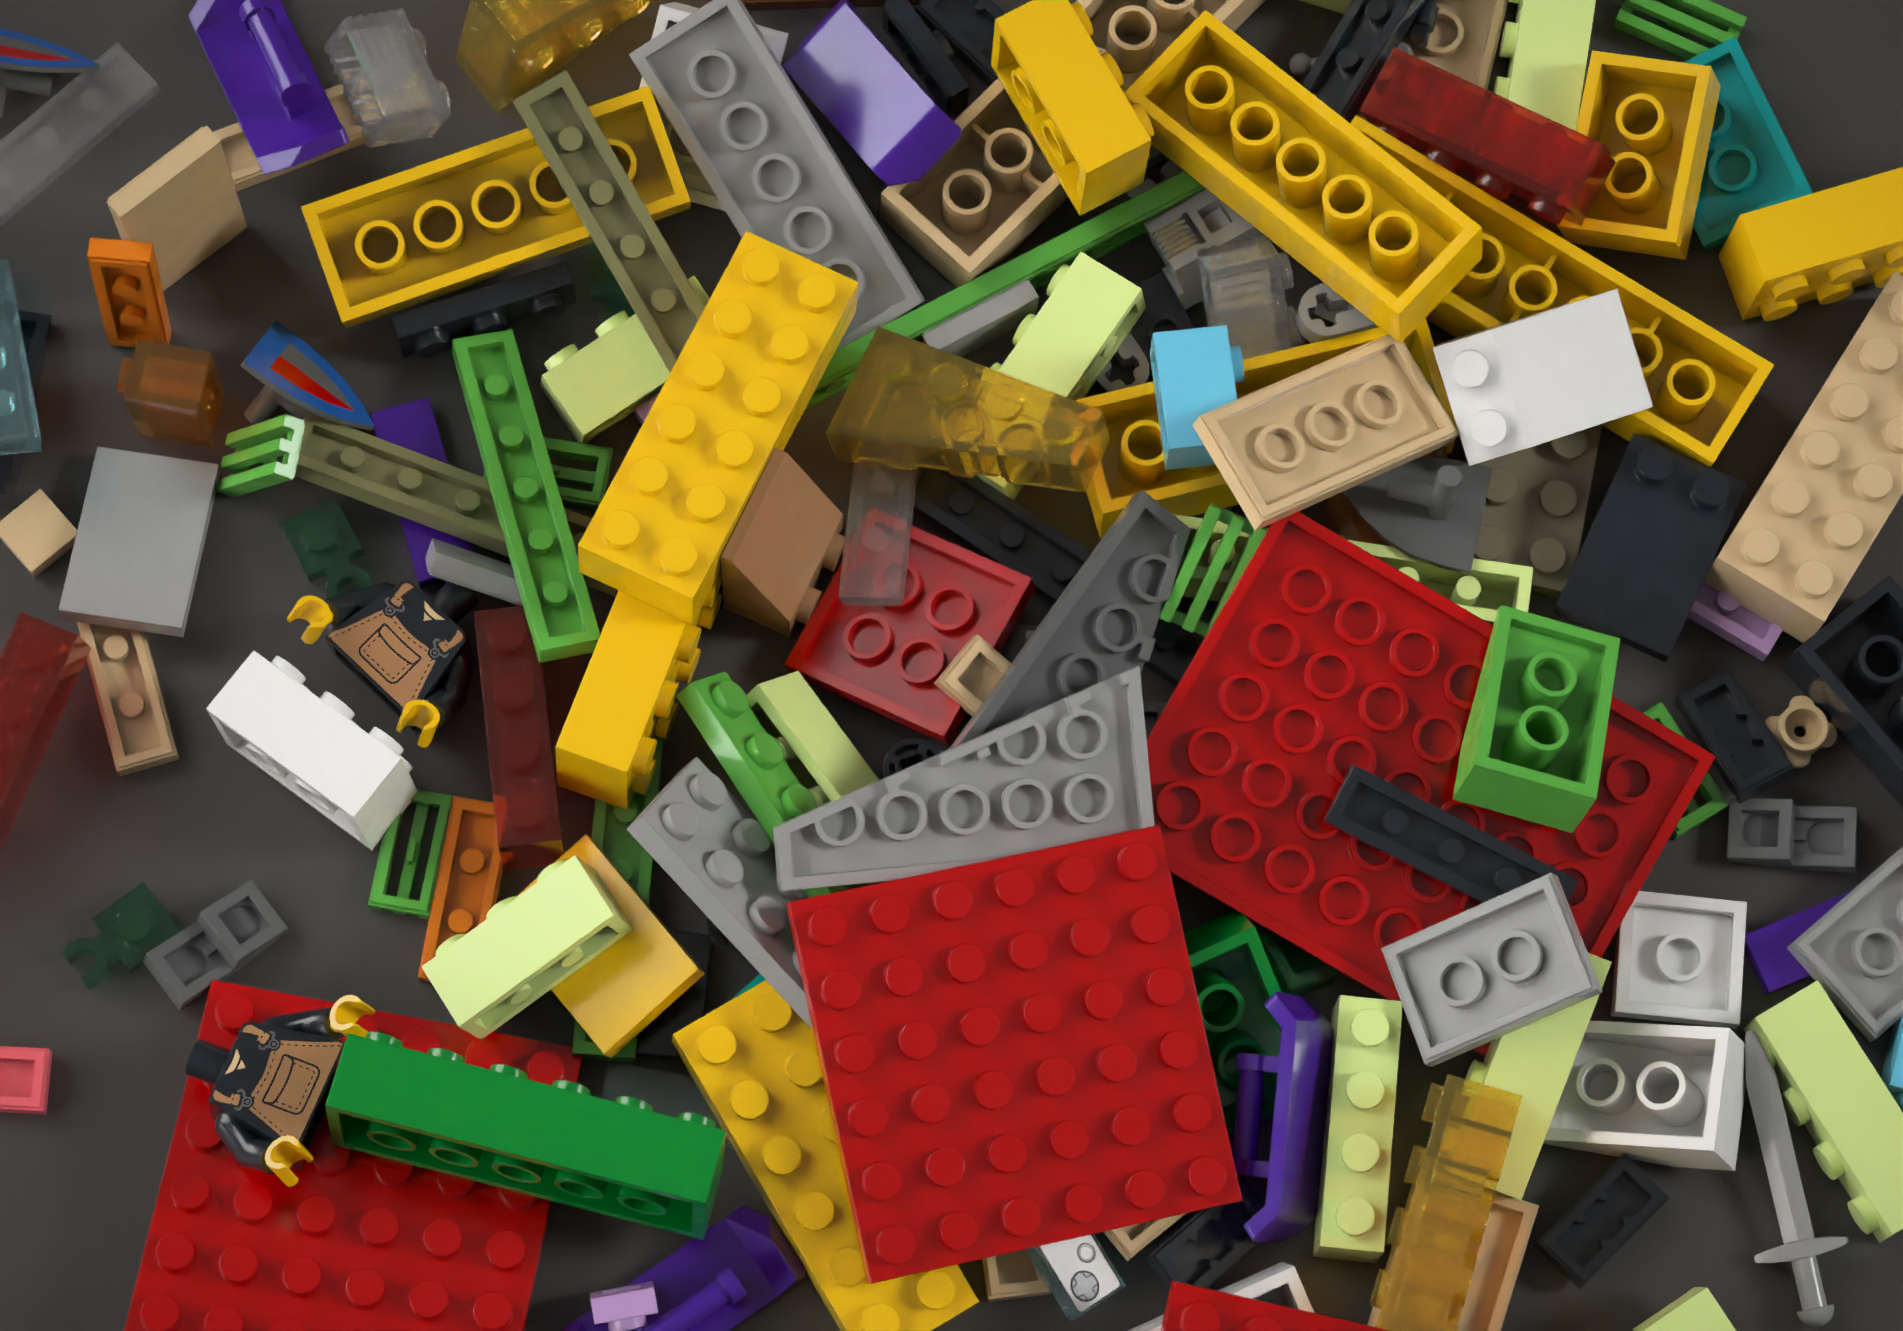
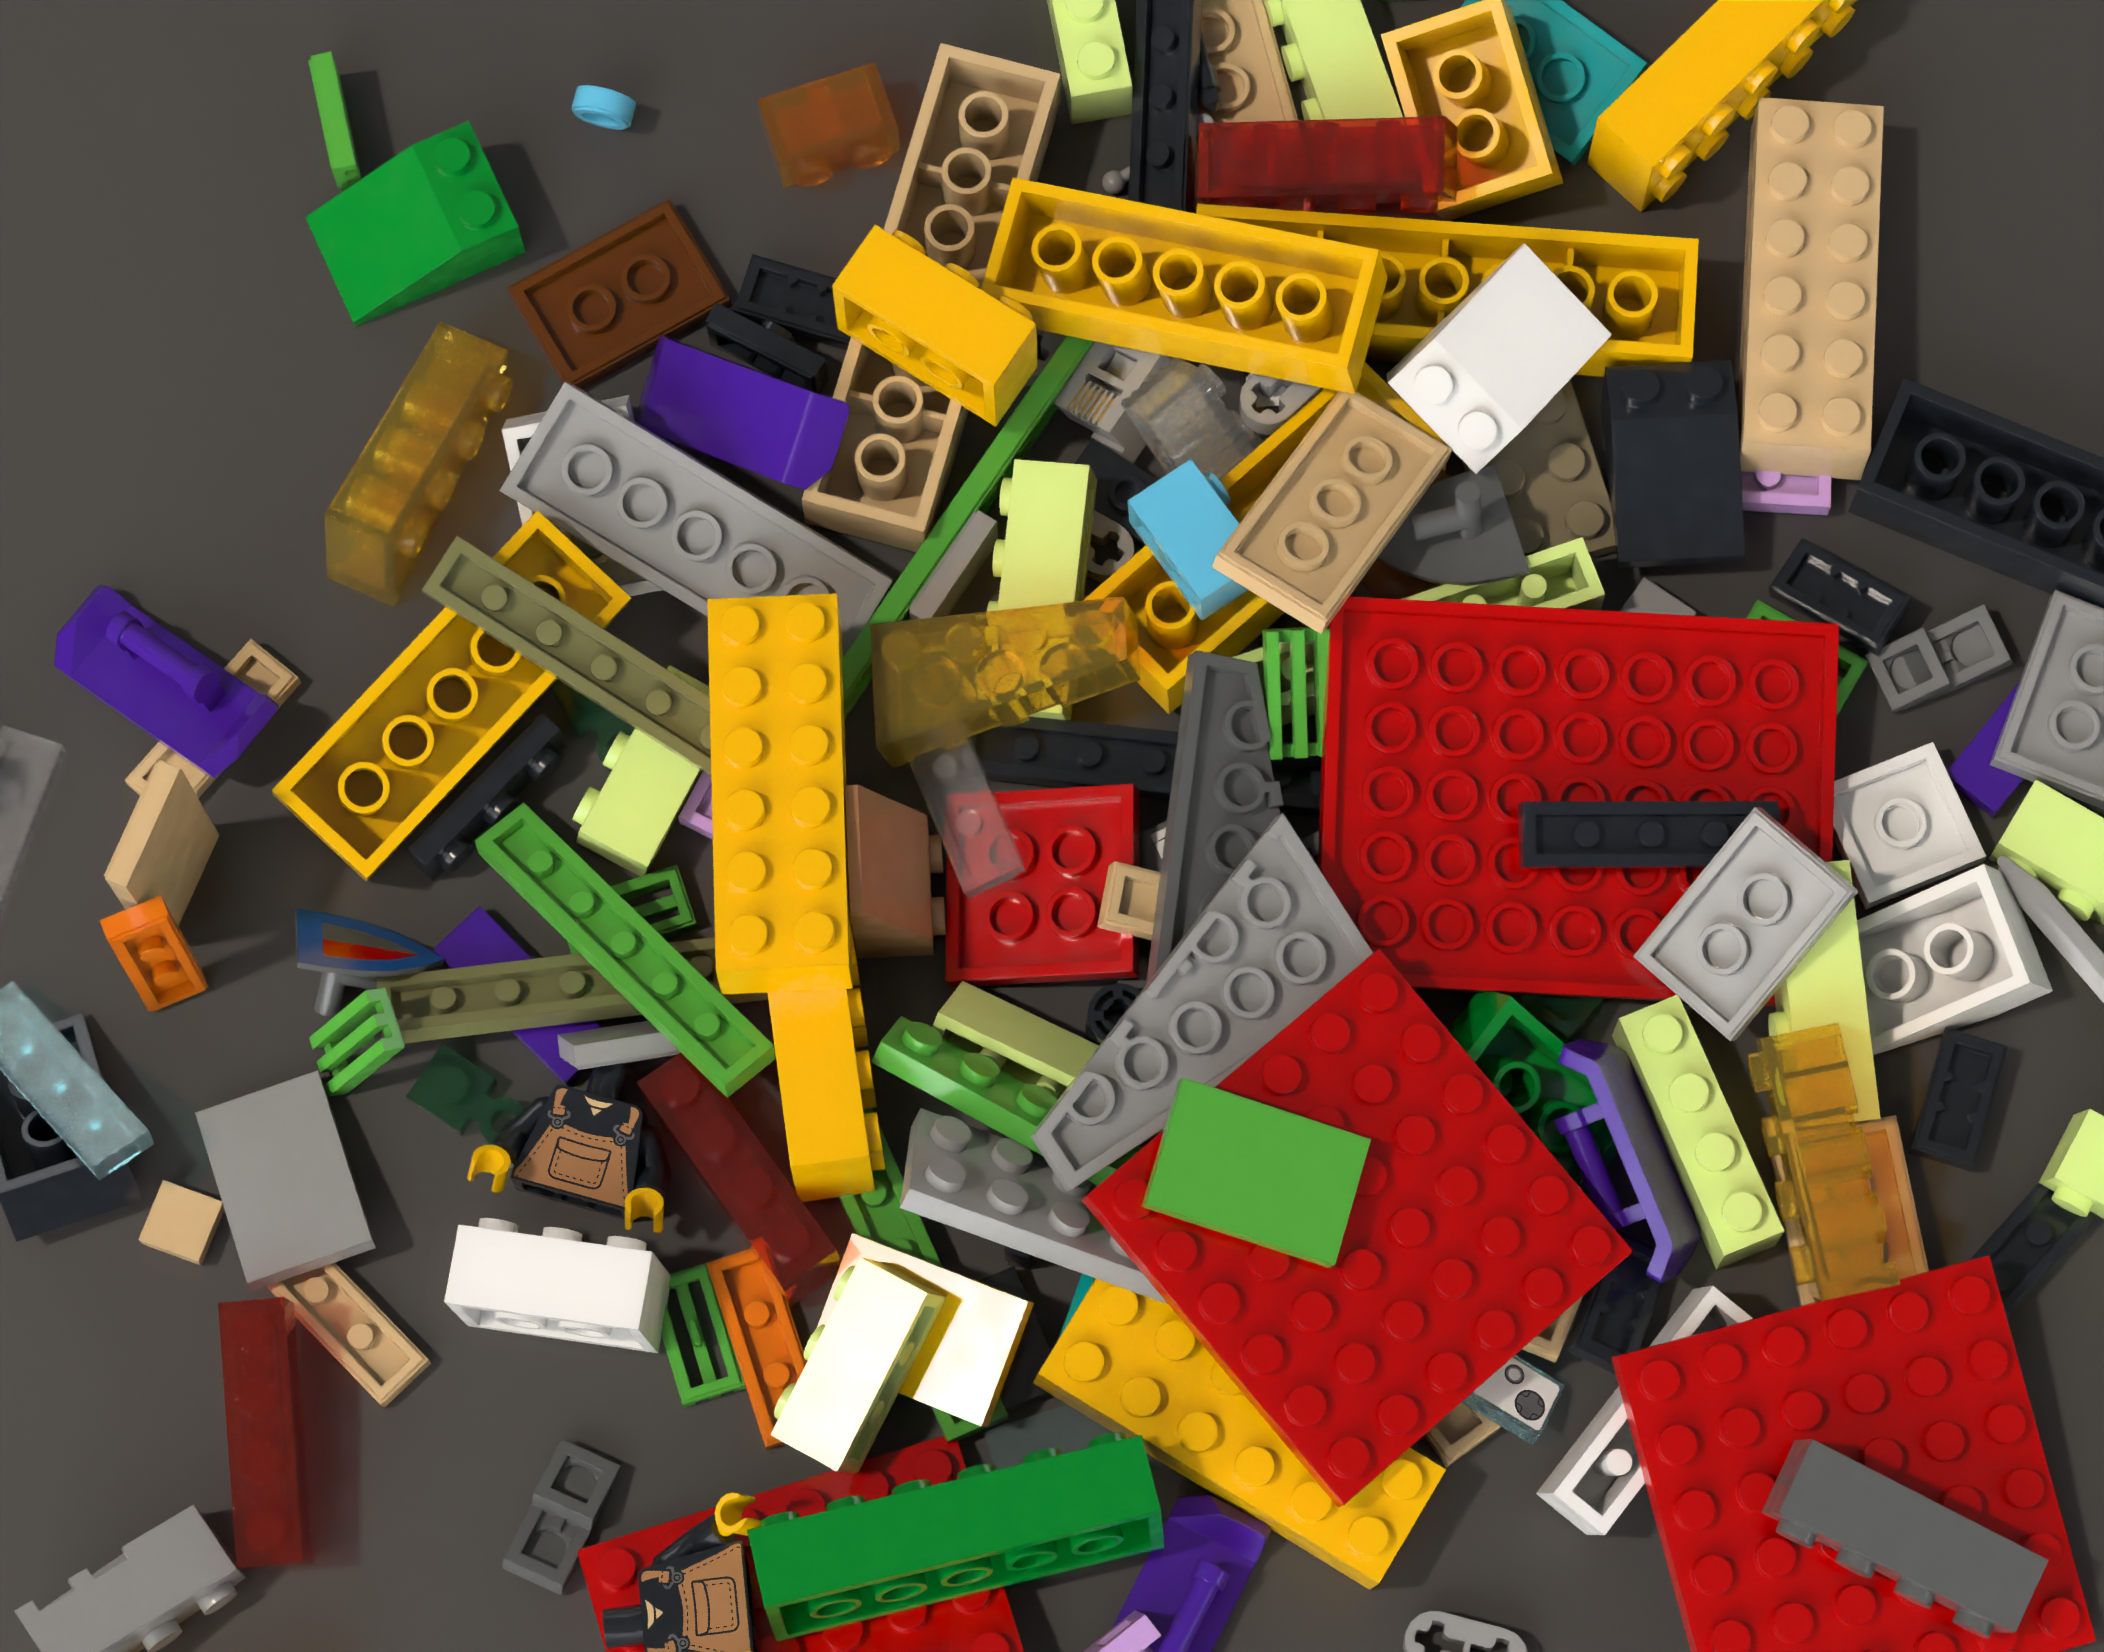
camera: 20 degrees left, 0 degrees up
clear green plate [62,882,180,990] -> none
clear orange brick [117,339,224,448] -> none
clear brick [325,8,451,148] -> none
bright green slope [1453,605,1620,833] -> none
tan plate [1765,695,1837,768] -> none
none -> bright green tile [1141,1077,1371,1268]

